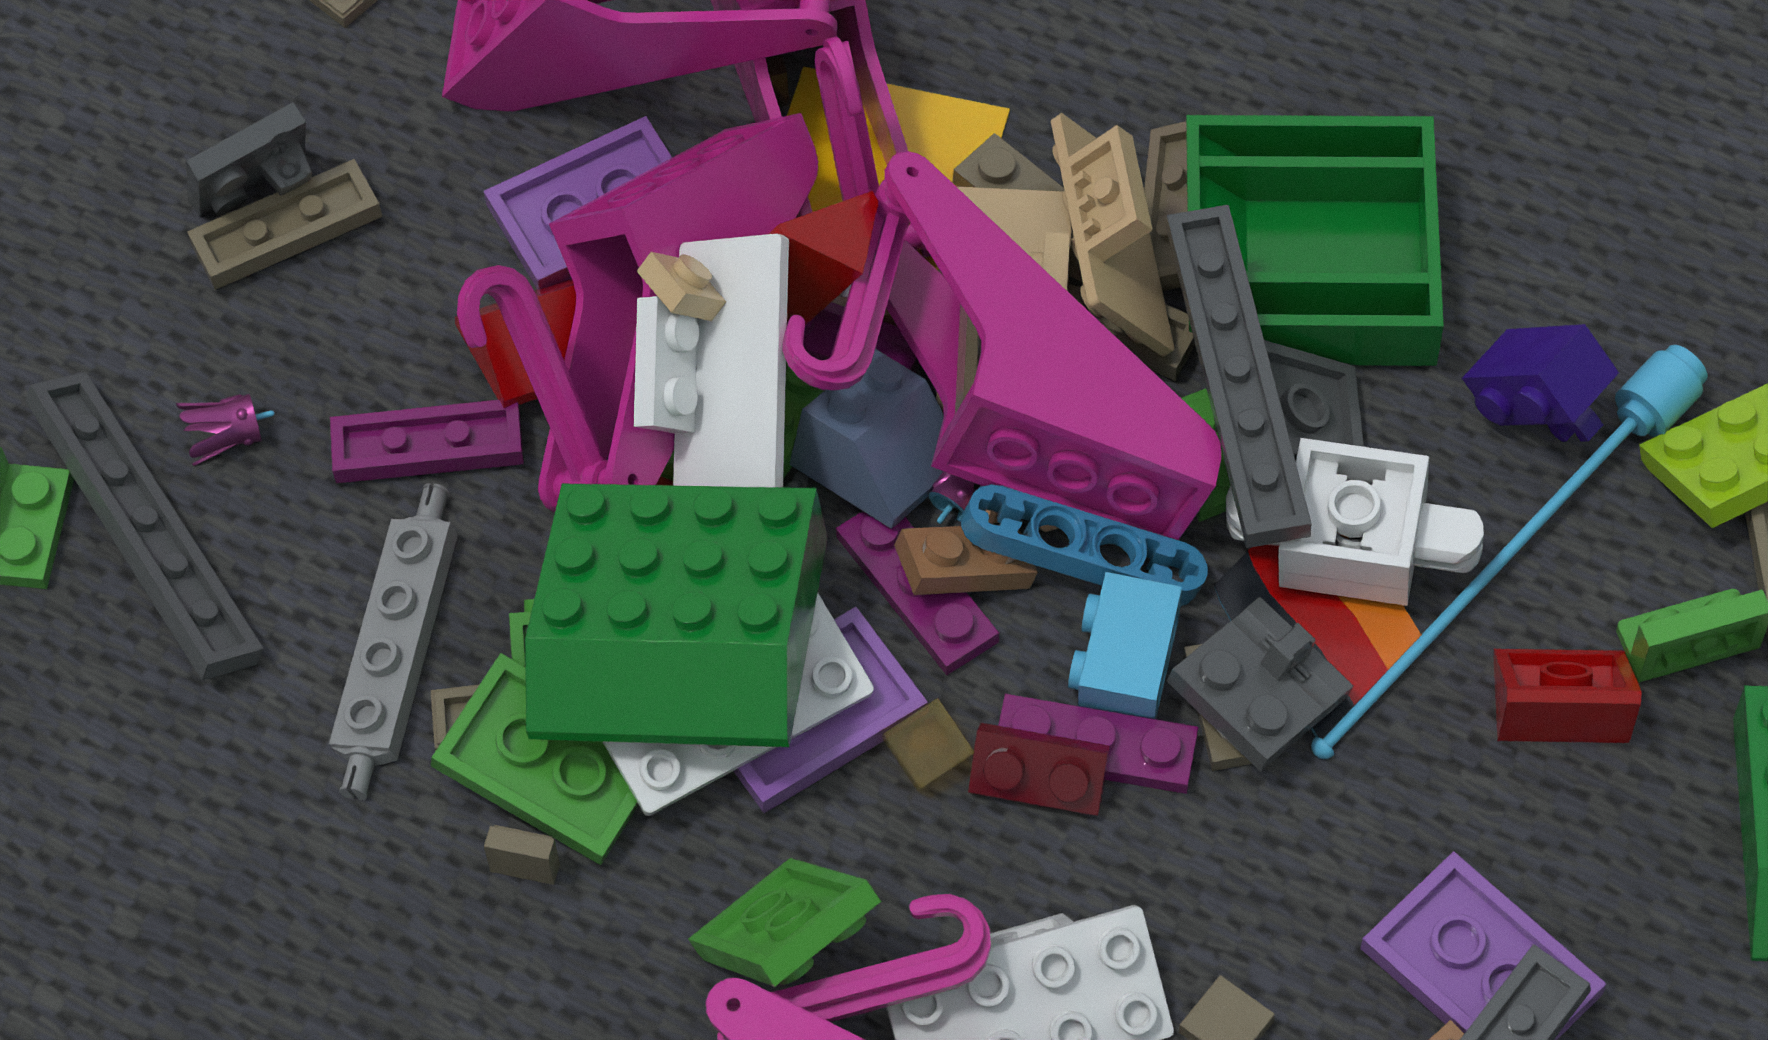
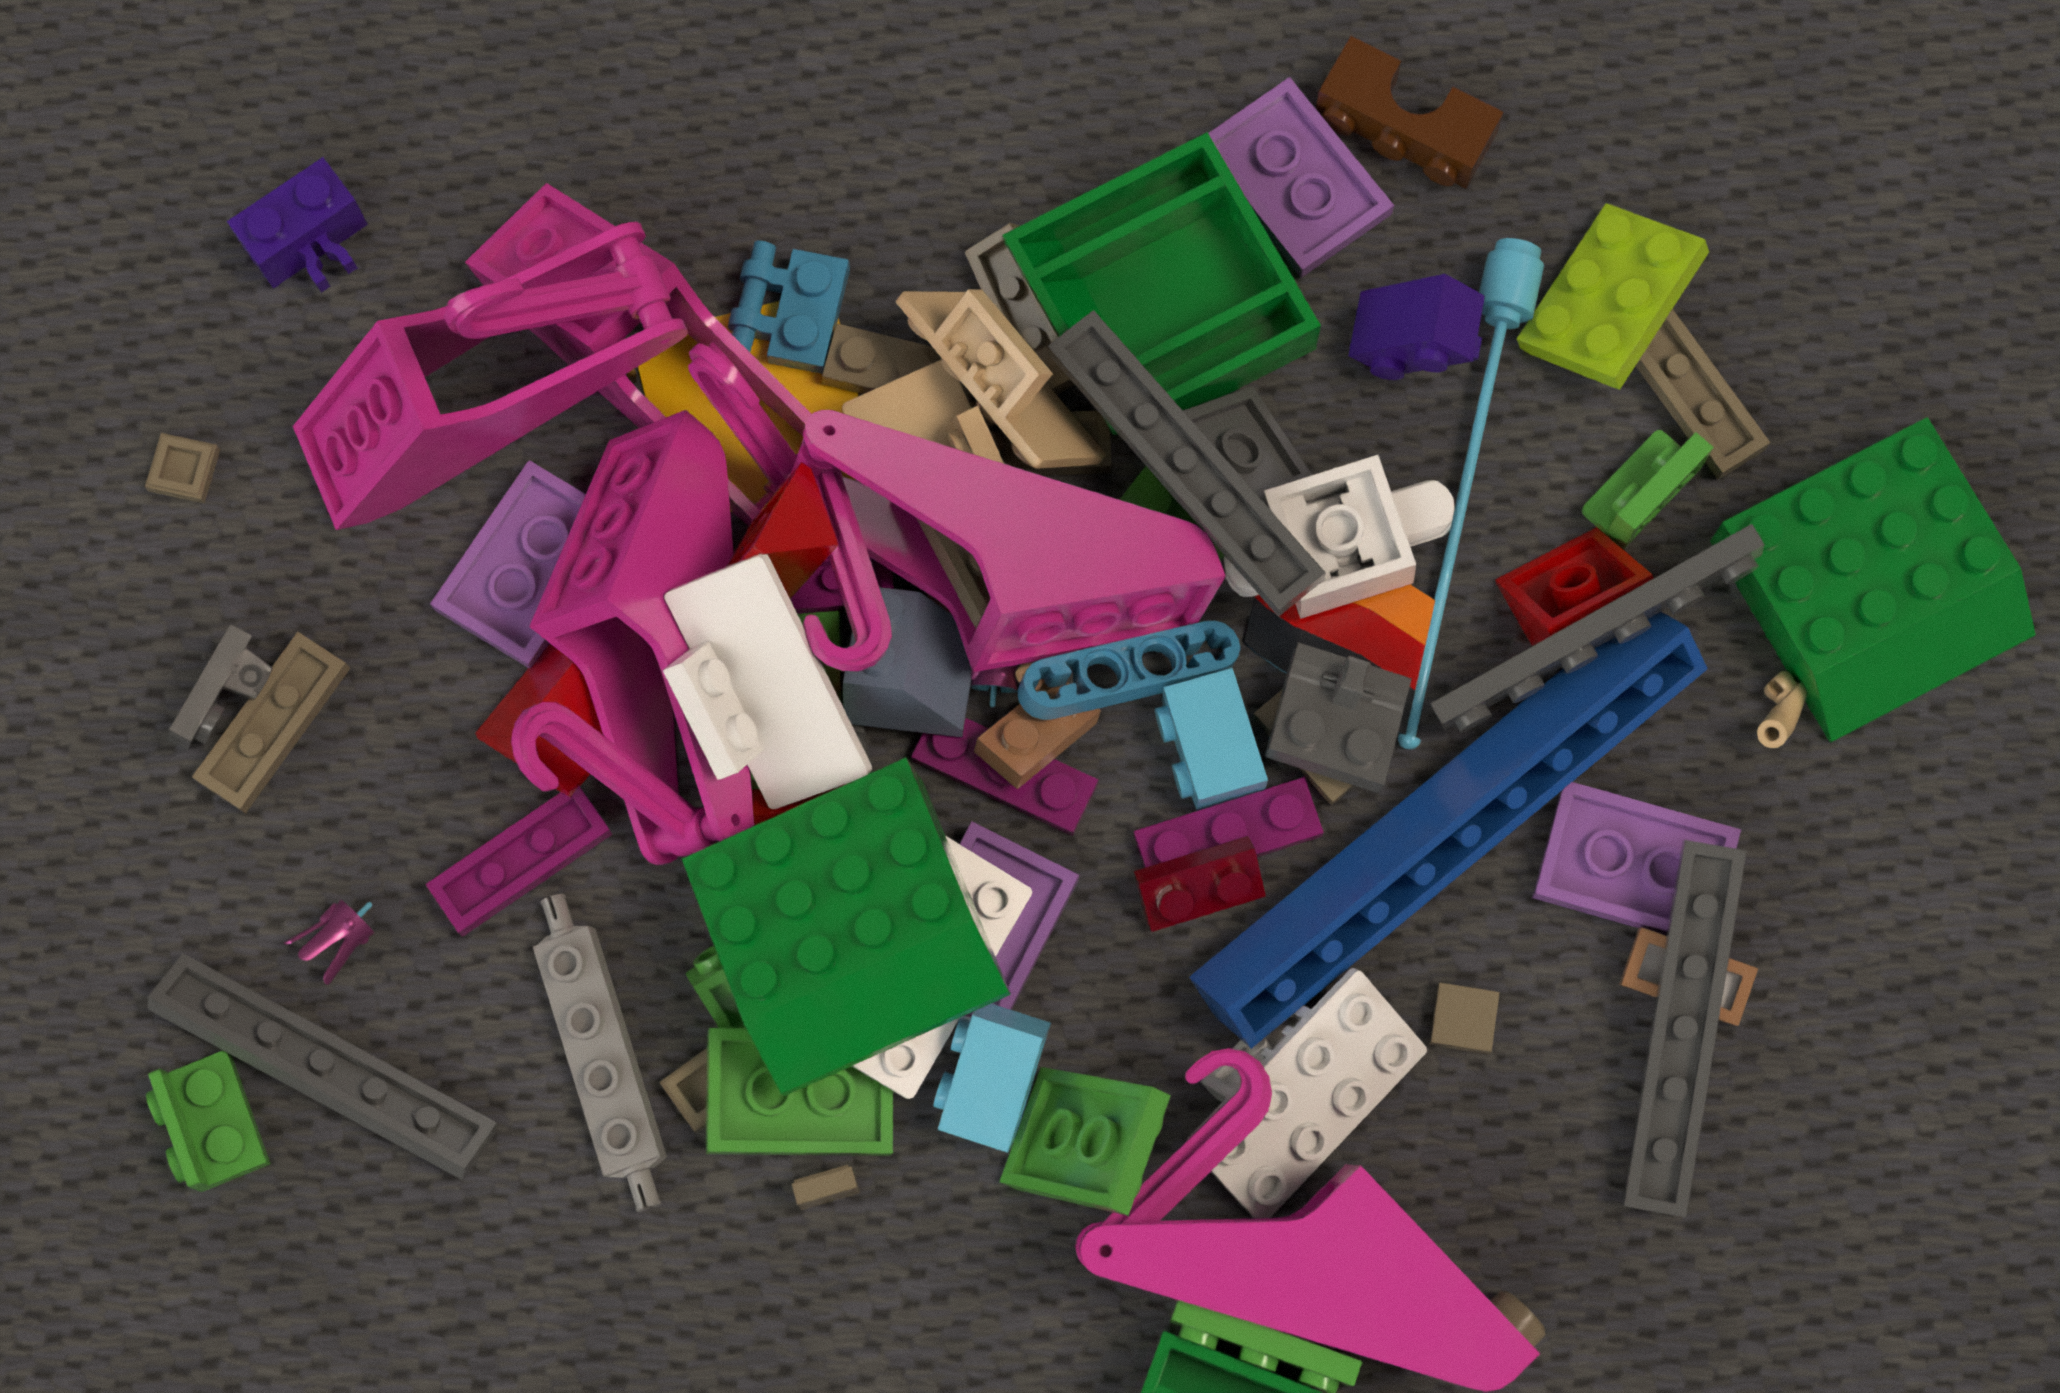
camera: 30 degrees left, 15 degrees up
tan plate [637,252,726,321] -> none
clear yellow plate [882,698,974,791] -> none
none -> dark azure plate [727,241,850,374]
none -> medium azure brick [933,1004,1051,1153]
none -> blue brick [1189,612,1708,1049]
none -> medium lavender plate [1208,77,1394,278]
none -> reddish brown arch [1316,36,1504,189]
none -> dark grey plate [1430,524,1764,733]
none -> tan arm [1757,671,1807,748]

